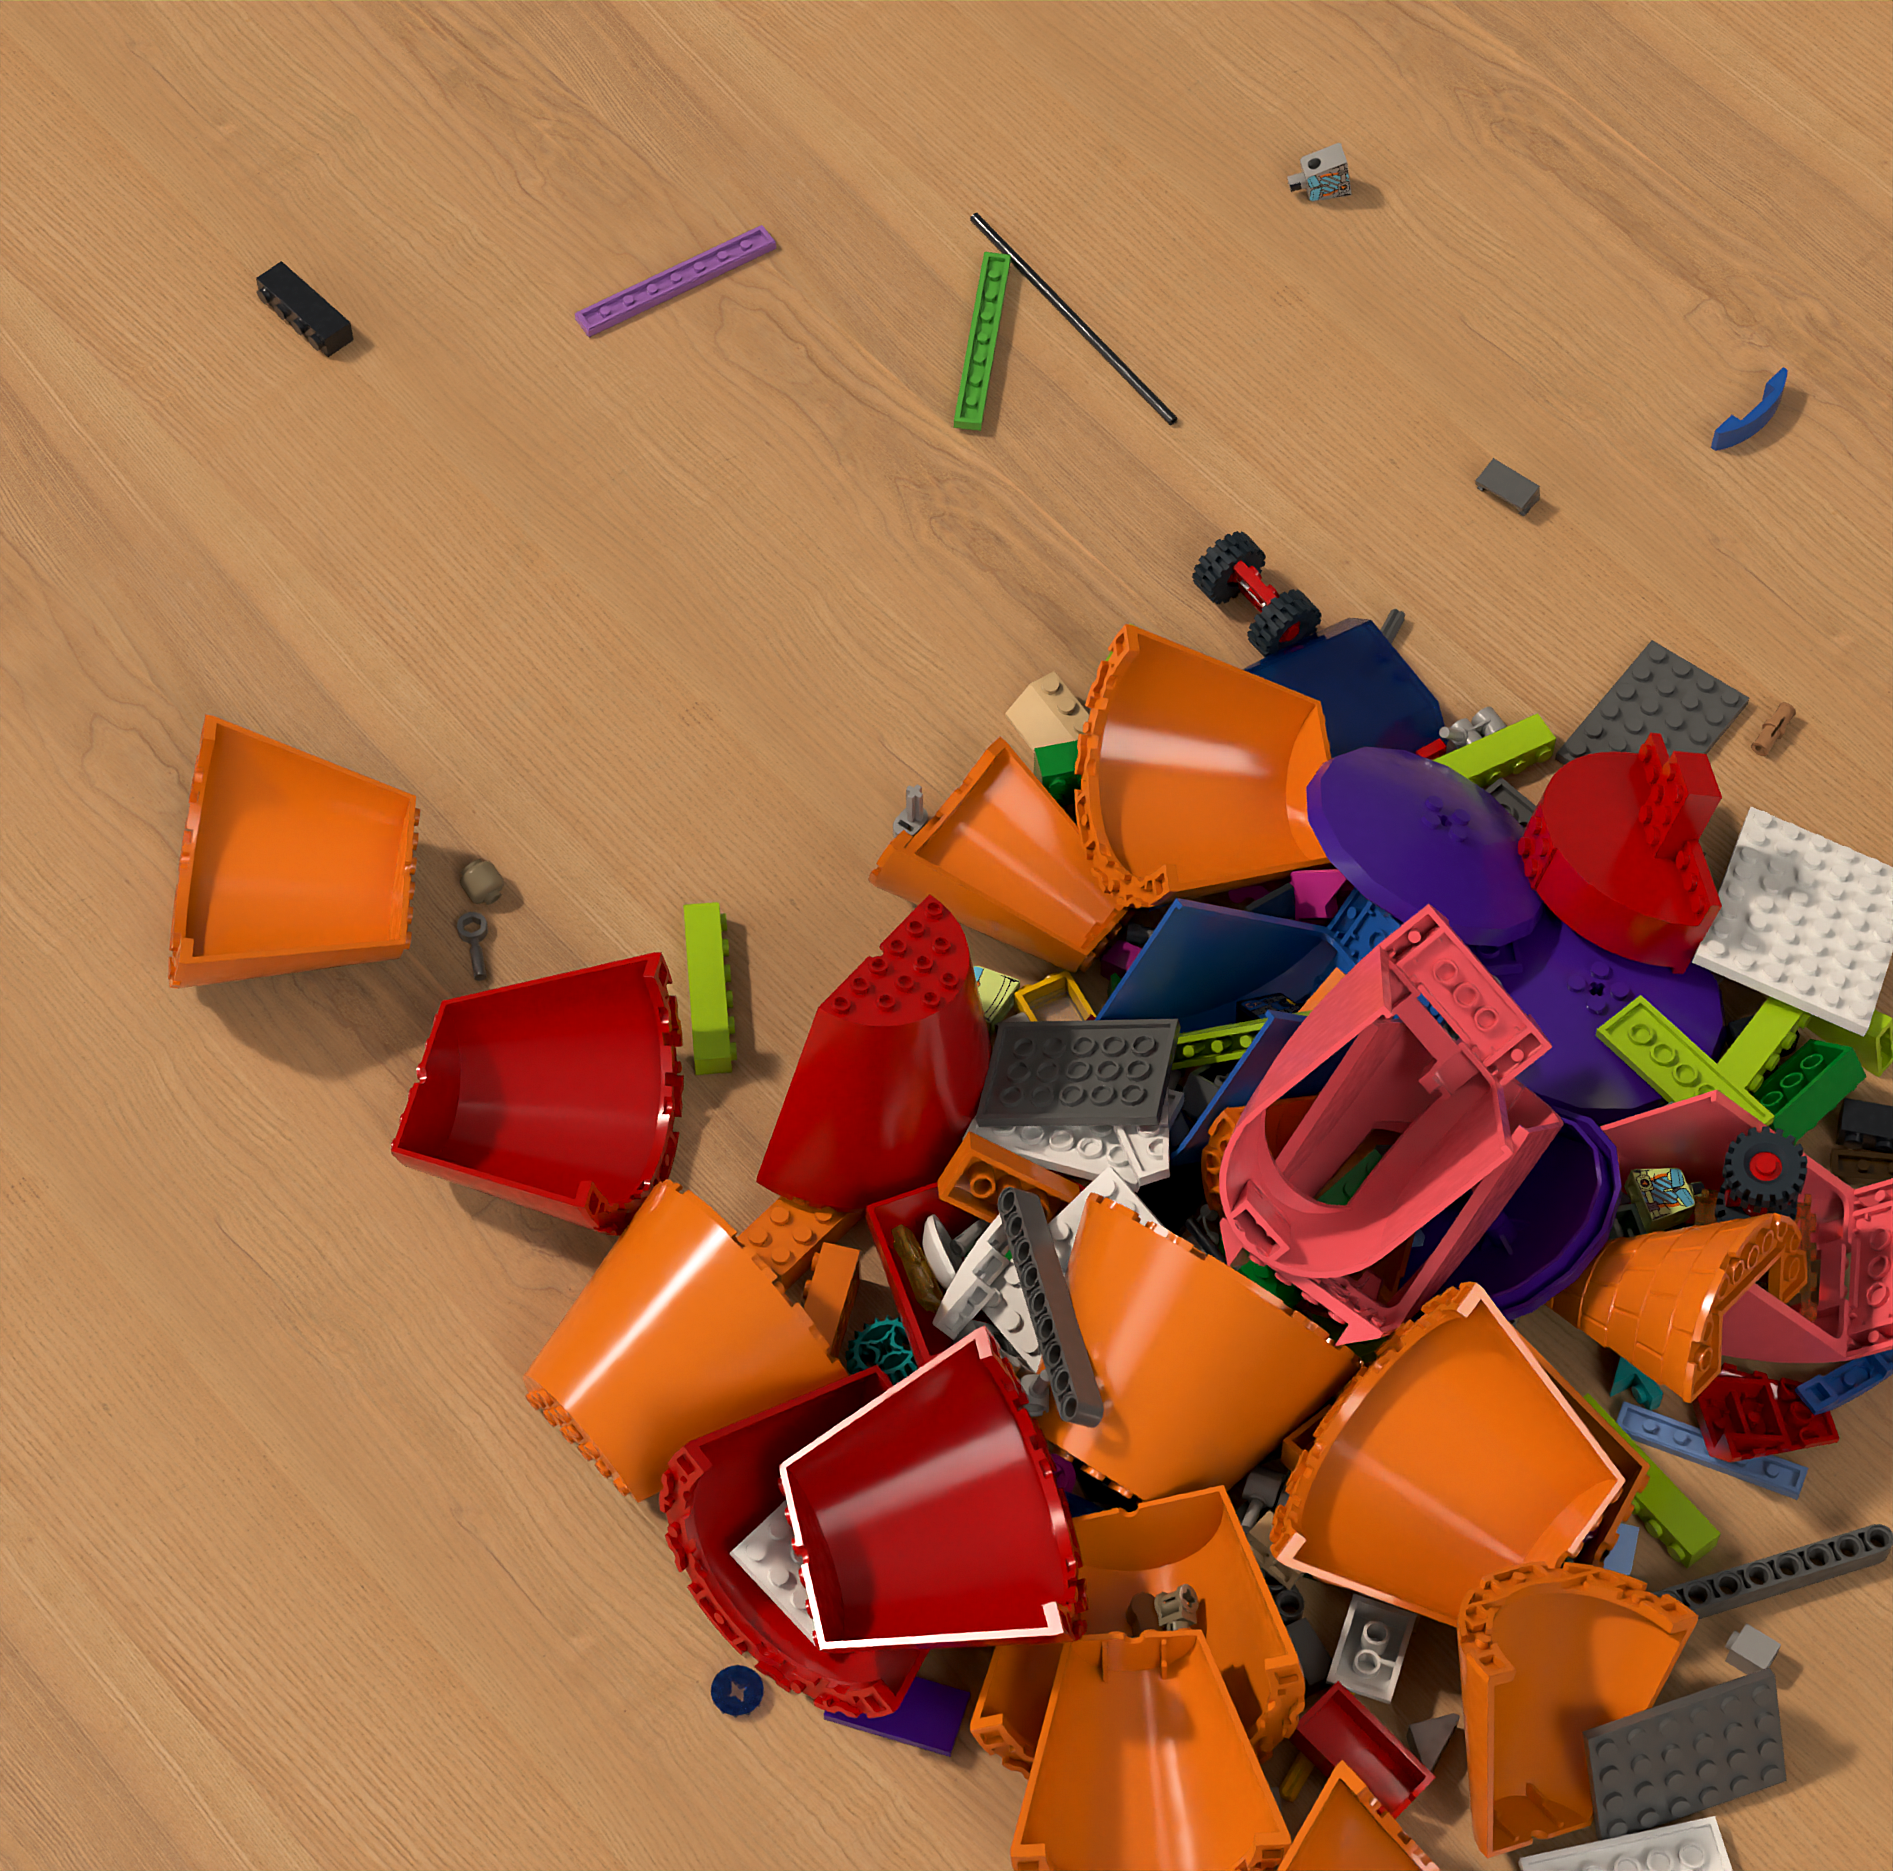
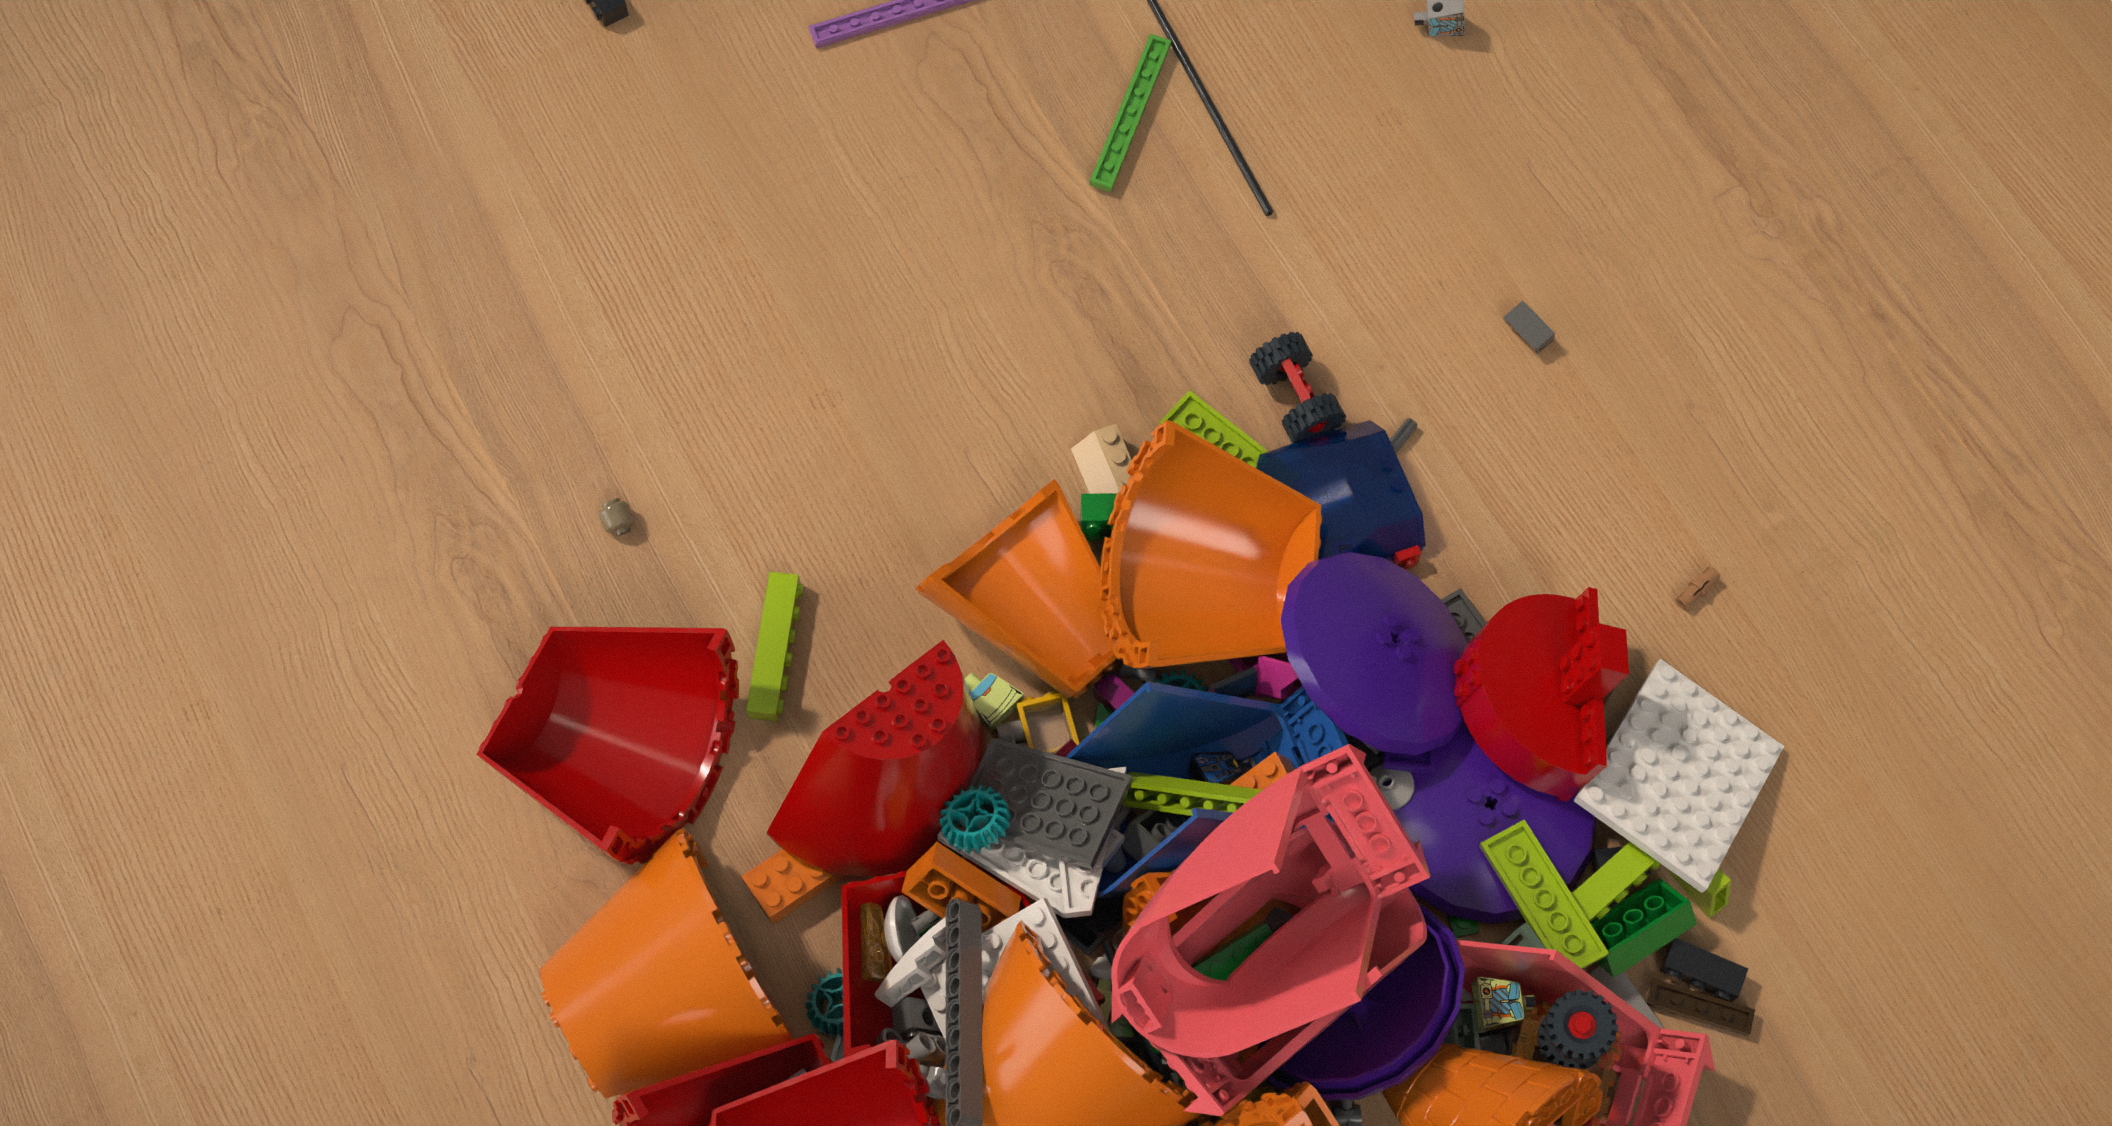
camera: 10 degrees right, 10 degrees up
orange cone [168,714,420,989] -> none
flat silver piece [457,912,488,981] -> none
orange brick [803,1242,861,1359] -> none
light grey piece [893,785,928,838] -> none
lime brick [1432,713,1556,787] -> none
light grey beam [1439,707,1507,749] -> none
dark grey plate [1555,640,1749,765] -> none
blue slope [1711,367,1788,451] -> none
none -> teal gear [940,784,1011,854]

